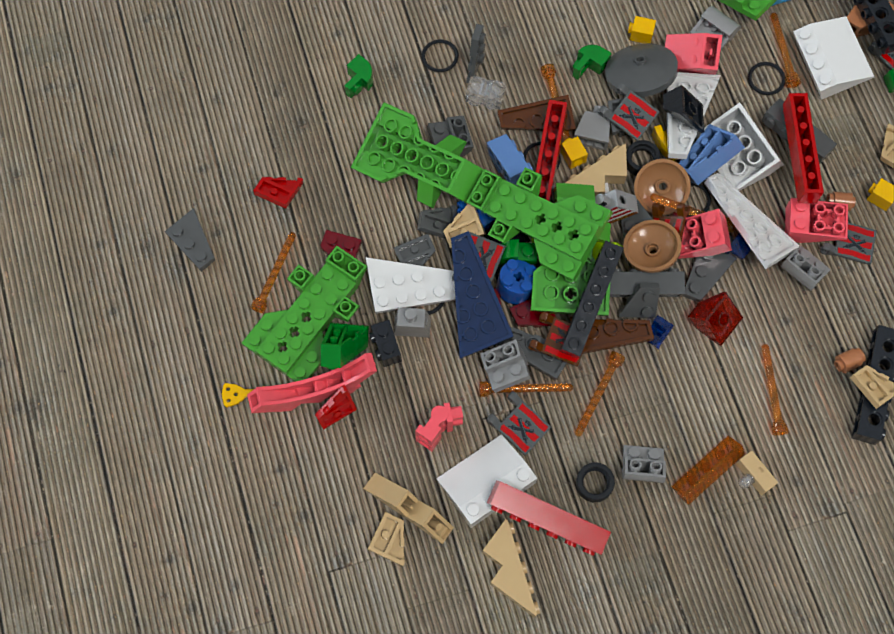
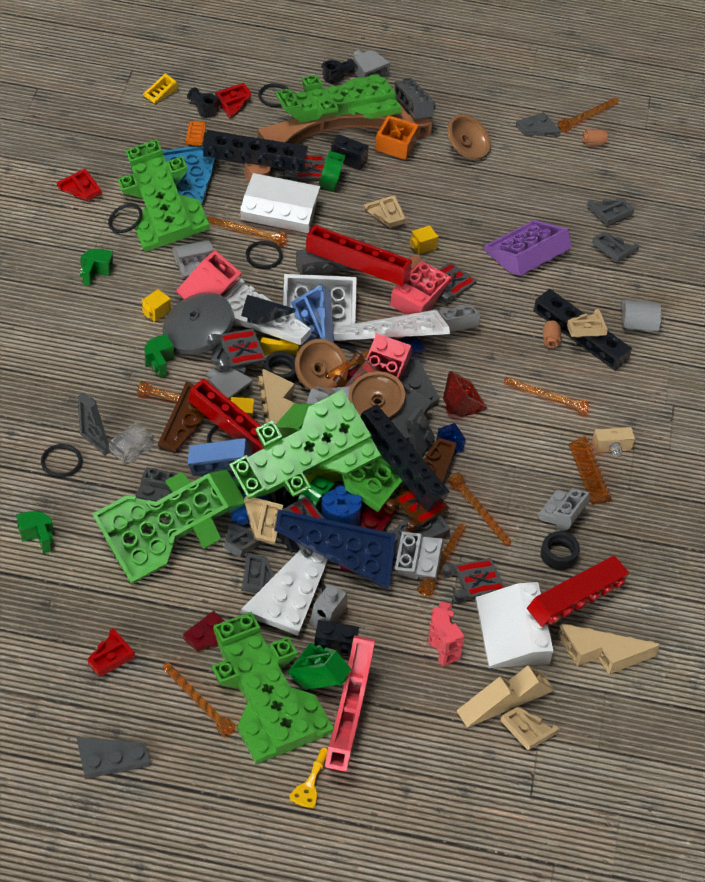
camera: 70 degrees left, 20 degrees down
red wing [315,385,357,430] -> none

